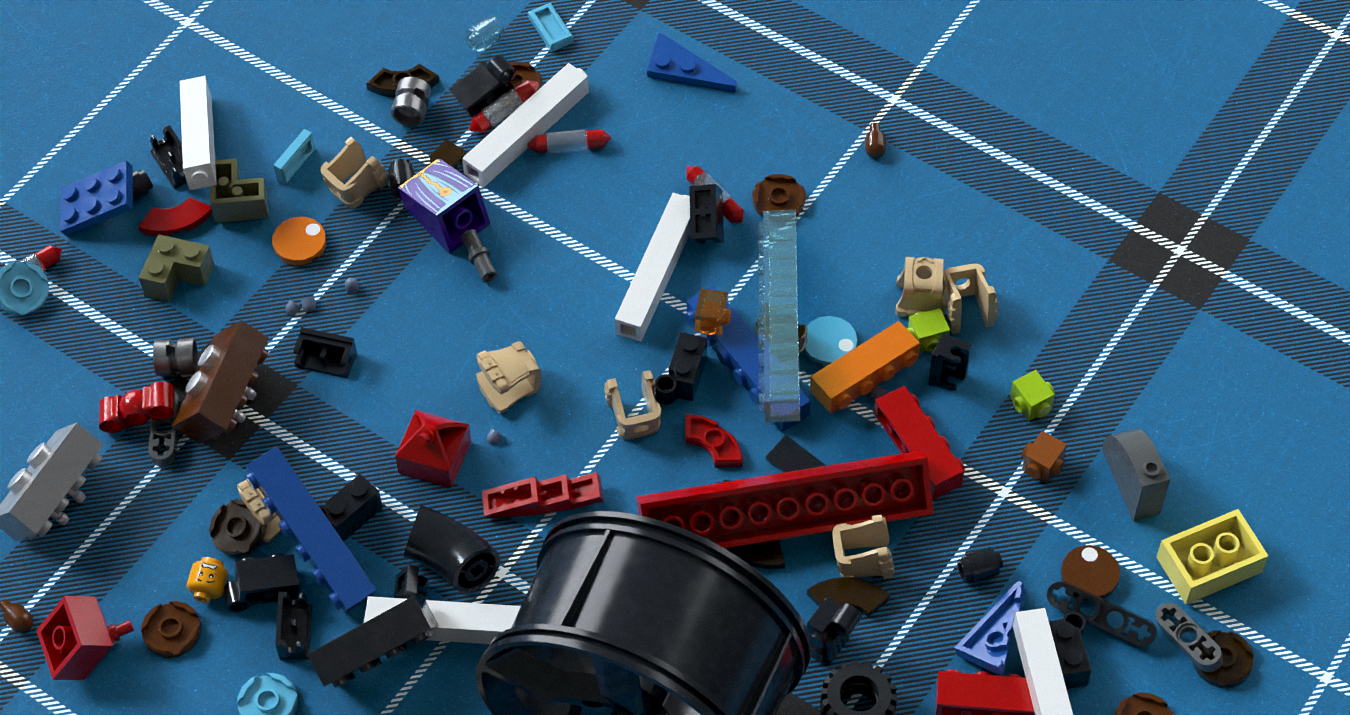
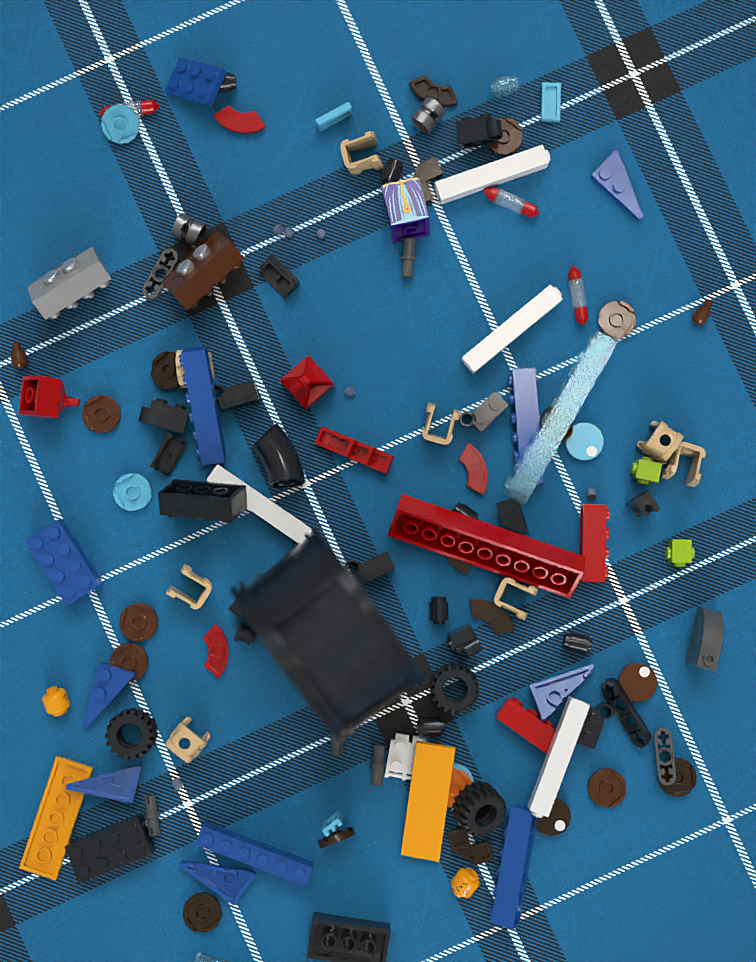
camera: 30 degrees right, 30 degrees up
red piece [99,382,175,433] -> none
olive brick [139,234,215,302] -> none
black hinge [150,125,187,189] -> none
white brick [180,76,216,190] -> none
light orange head [186,557,229,603] -> none
olive brick [210,159,269,223] -> none
orange tile [272,217,327,266] -> none
black tile [394,564,428,599] -> none
piece [469,80,539,132] -> none
tan piece [476,341,541,414] -> none
black hinge [689,184,724,244] -> none
clear orange brick [695,288,732,335] -> none
orange brick [810,321,920,414] -> none
dark orange brick [1021,431,1067,483] -> none
light yellow brick [1156,509,1268,605] -> none

